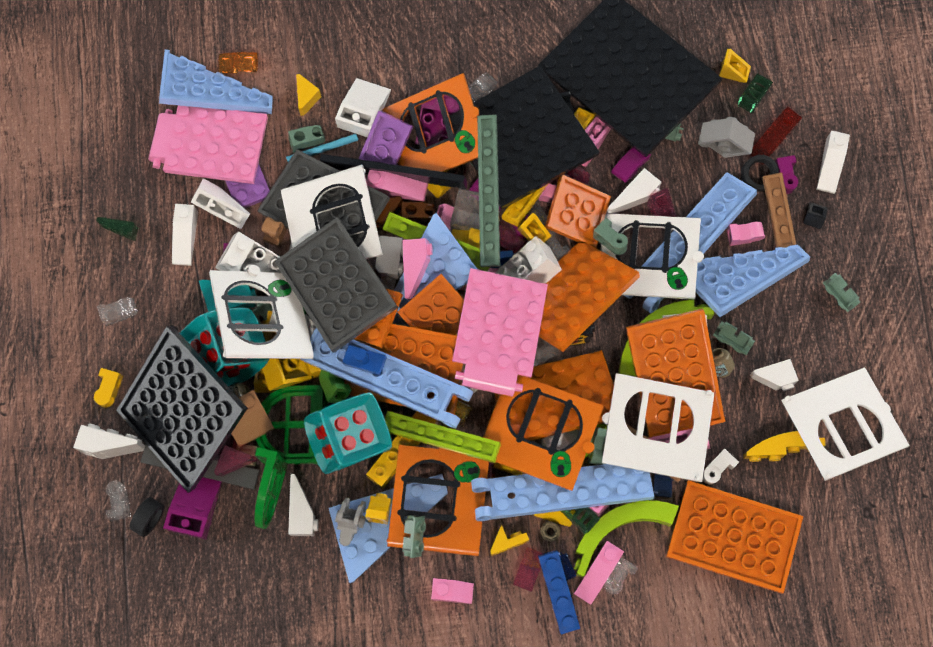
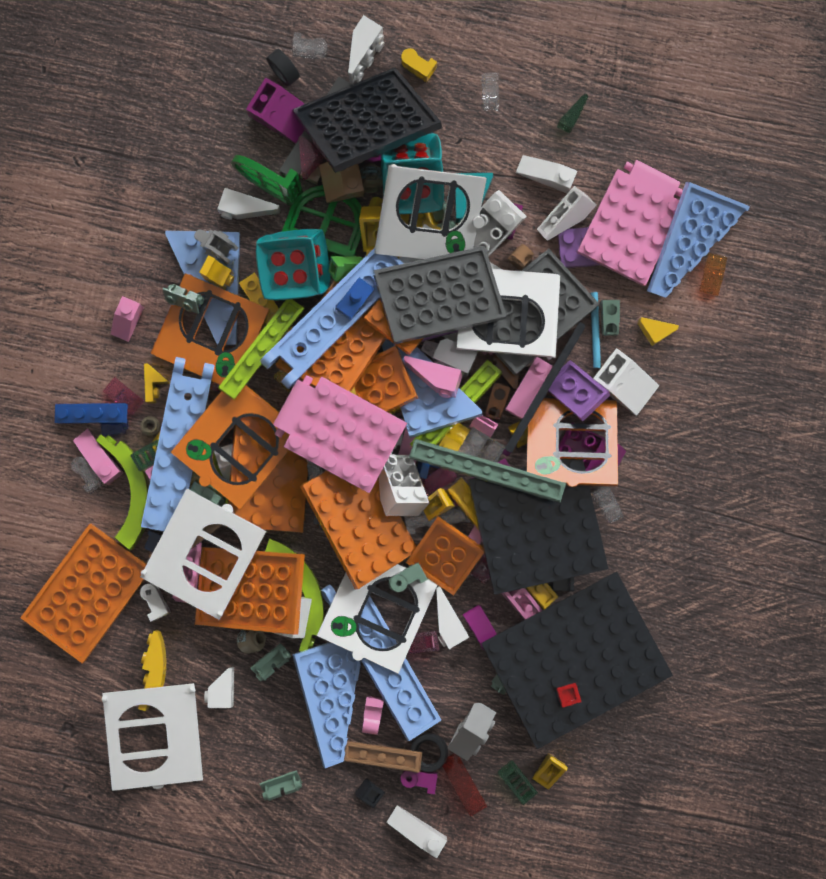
camera: 105 degrees right, 10 degrees up
none -> red plate [556,683,581,708]

